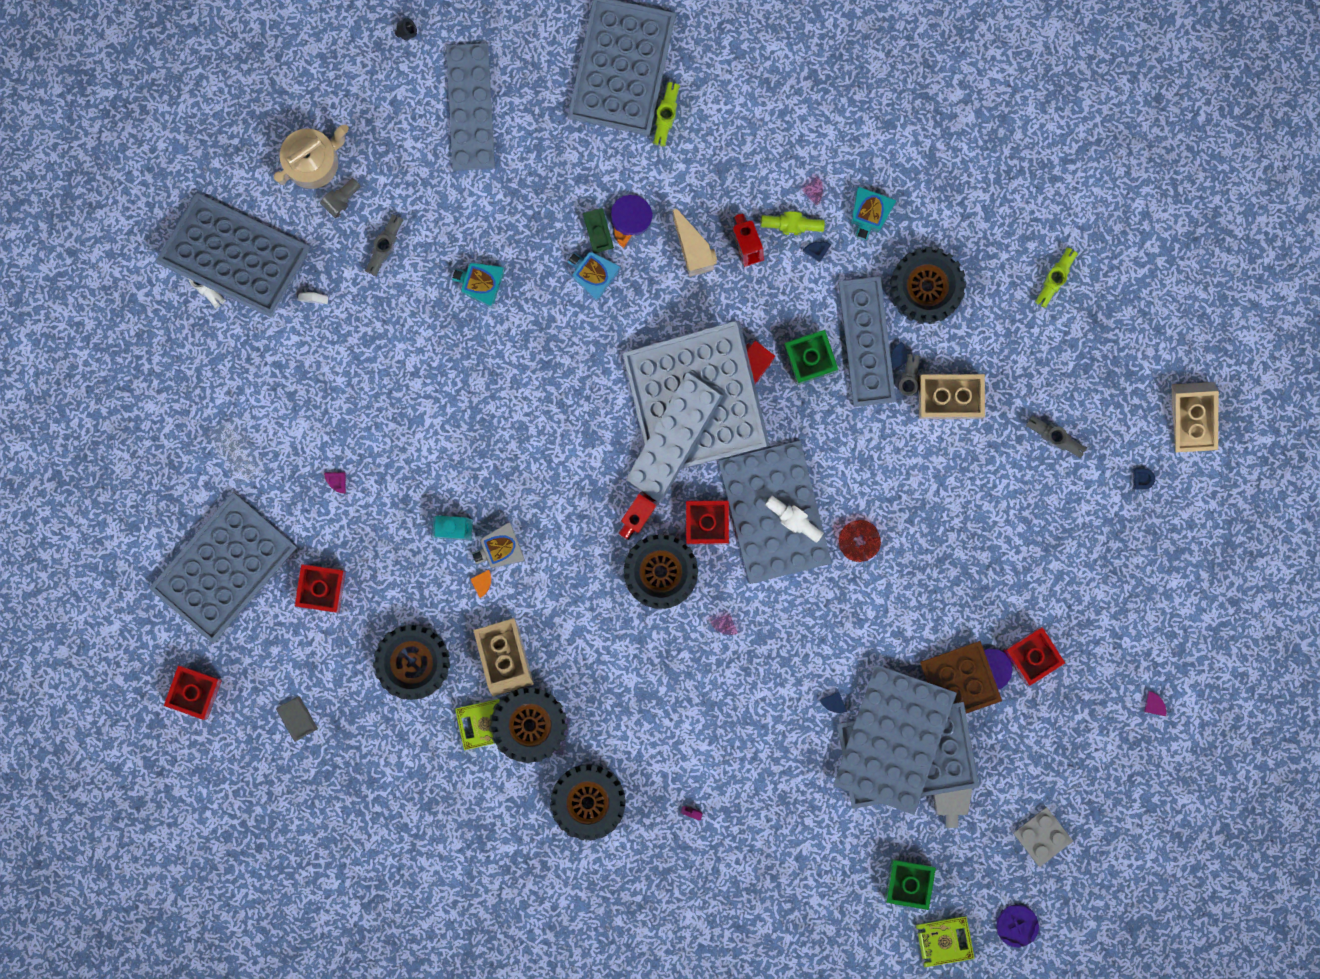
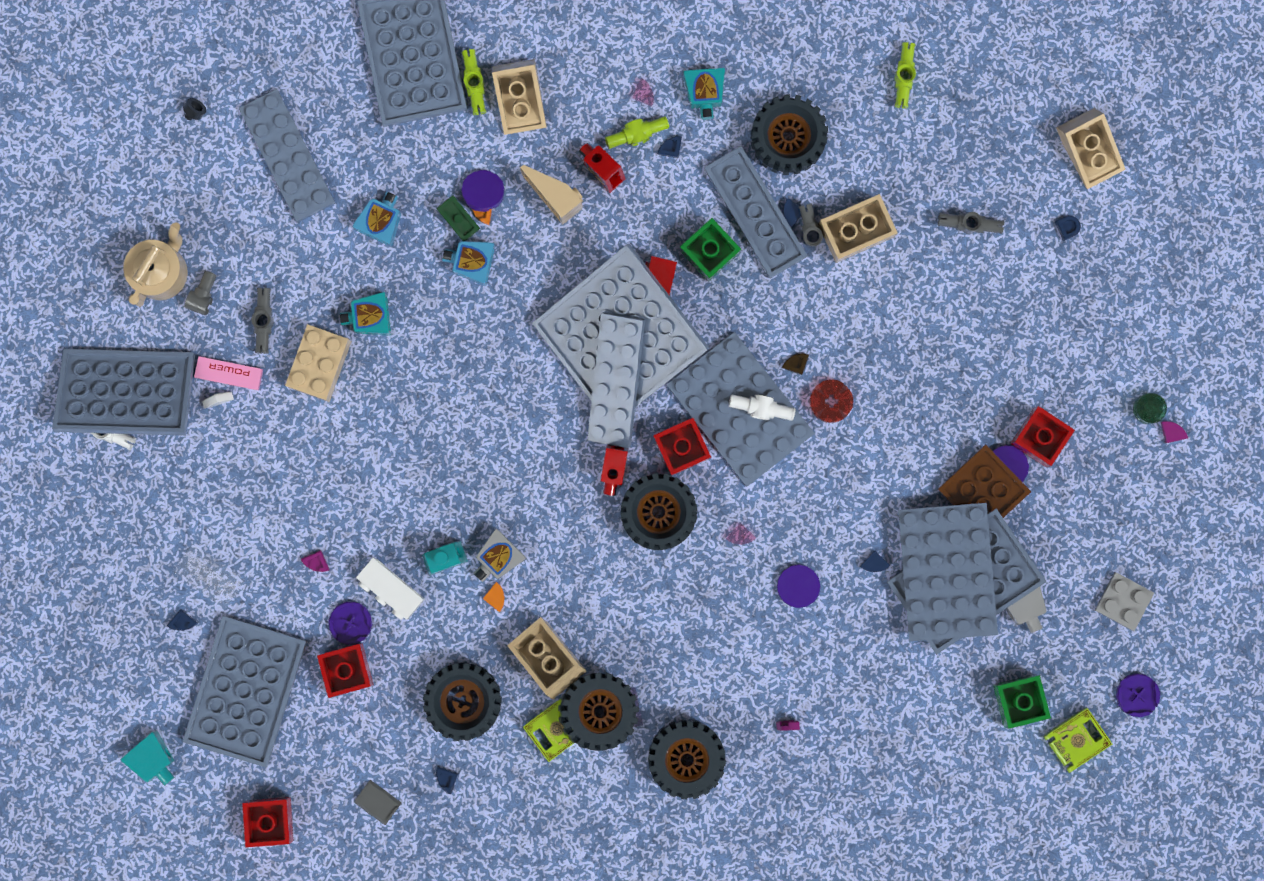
camera: 25 degrees left, 0 degrees up
none -> teal torso [120,731,175,786]
none -> dark blue tile [167,609,198,631]
none -> bright pink tile [194,356,263,391]
none -> tan brick [285,324,352,402]
none -> dark purple tile [328,601,373,645]
none -> torso [352,192,401,247]
none -> white brick [356,557,425,620]
none -> dark blue tile [436,766,458,795]
none -> tan slope [492,59,547,135]
none -> dark purple tile [777,565,821,608]
none -> dark brown tile [782,353,809,375]
none -> clear green wheel [1133,393,1167,424]

